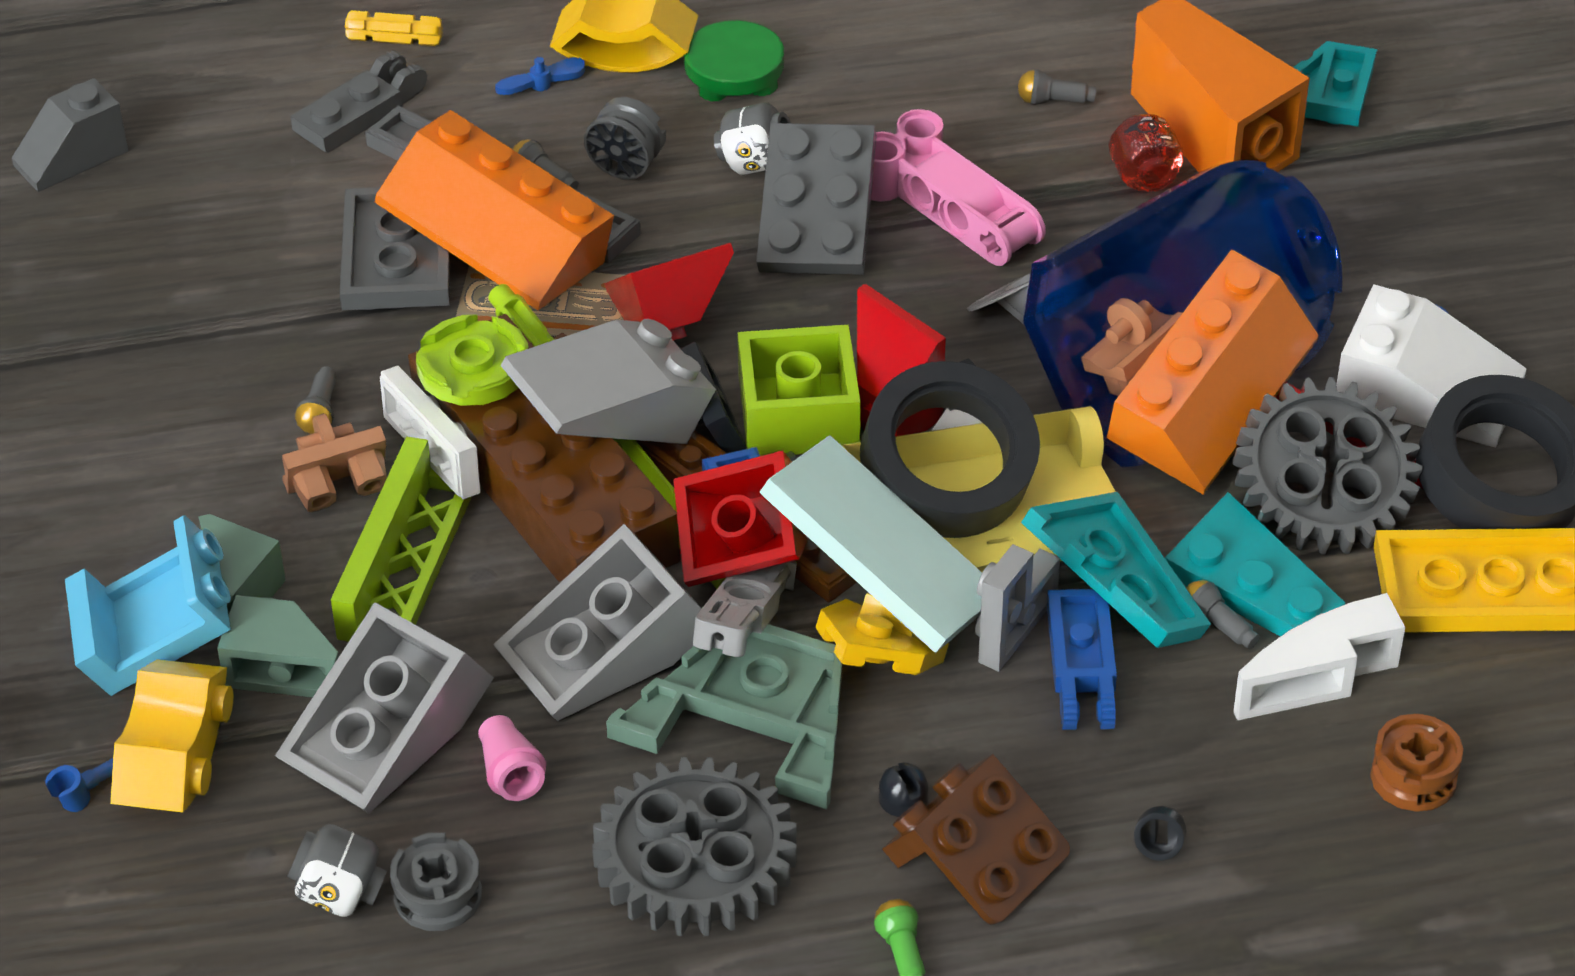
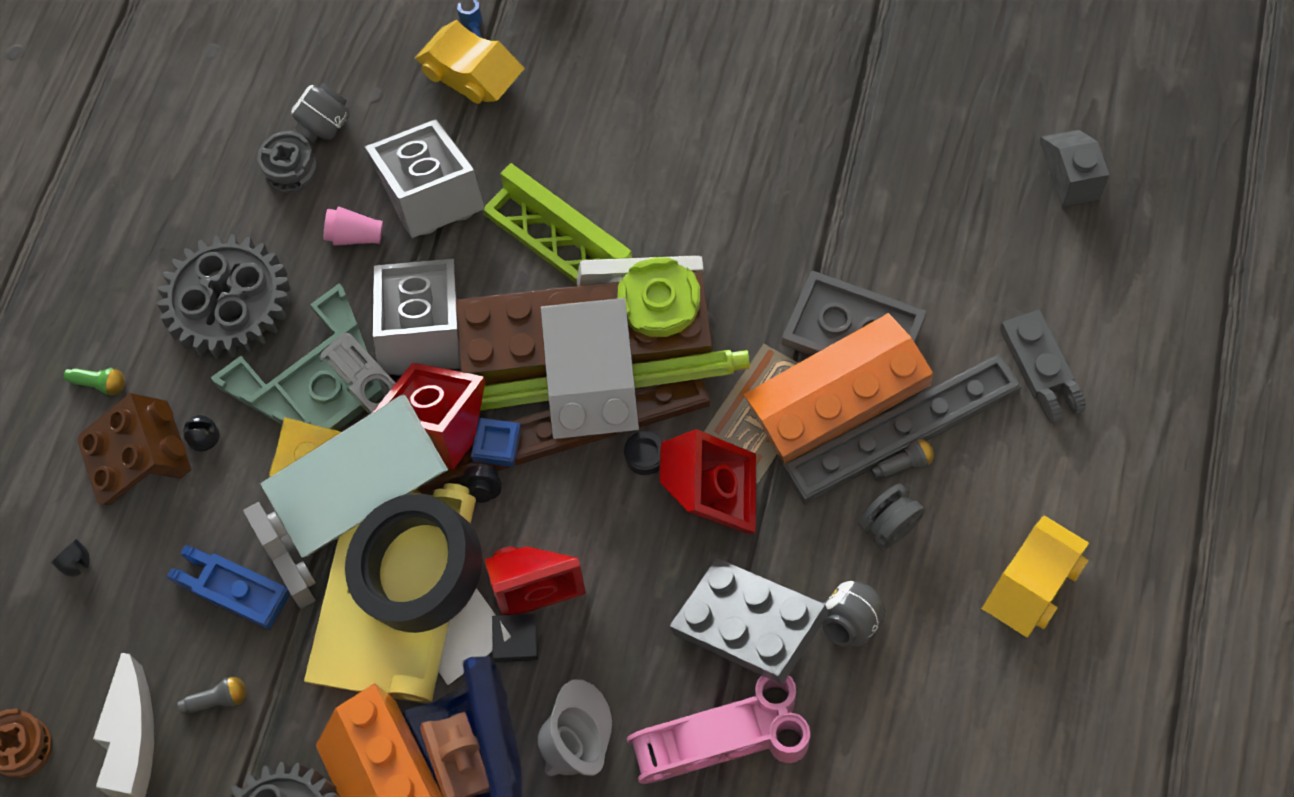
camera: 120 degrees right, 20 degrees up
medium azure panel [65,515,231,696] -> none
sand green slope [198,514,286,616] -> none
sand green slope [218,595,339,697] -> none
nougat hips [282,413,387,512] -> none
piece [294,366,336,434] -> none
yellow axle [345,10,443,46] -> none
blue piece [495,57,585,95] -> none
black plate [681,341,747,454] -> none
green tile [684,20,784,101] -> none
lime brick [737,324,860,456] -> none
teal wing [1021,492,1211,648] -> none
teal wing [1165,492,1345,637] -> none

